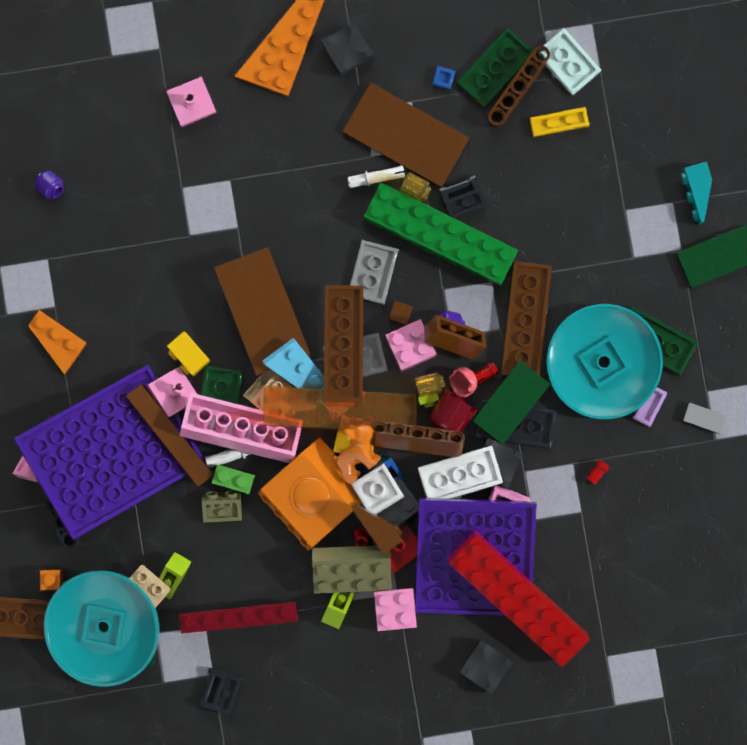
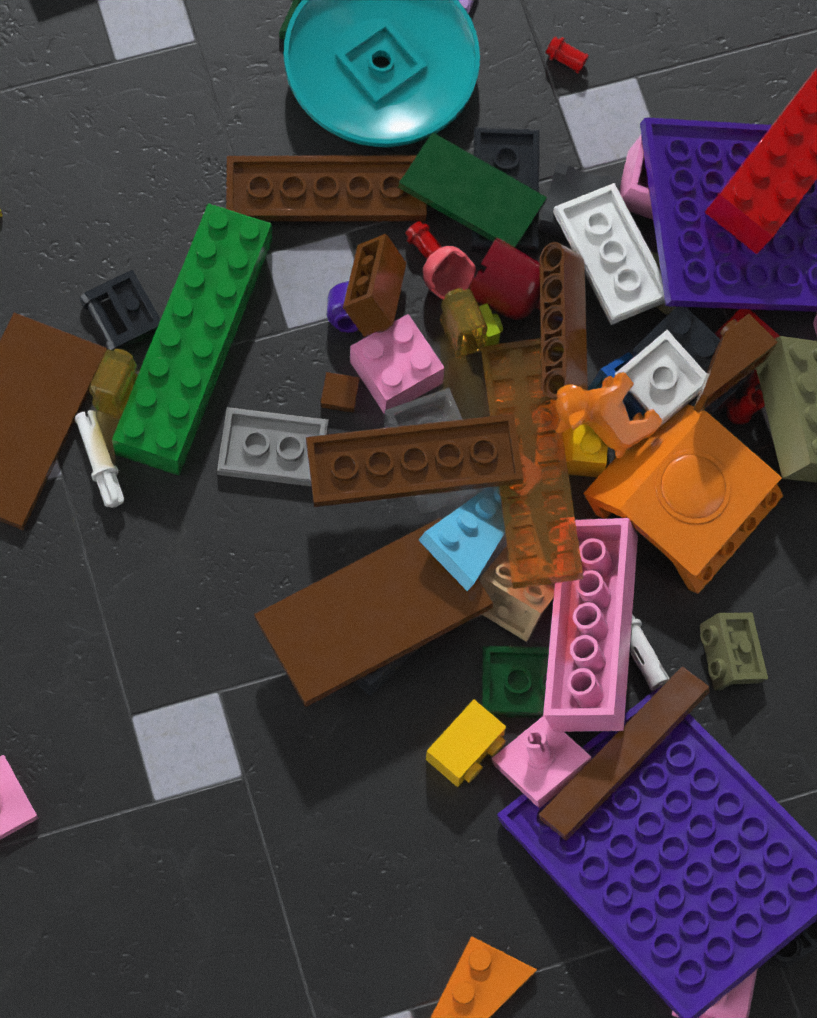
camera: 100 degrees left, 15 degrees down
bright green brick [212,465,255,494] -> none

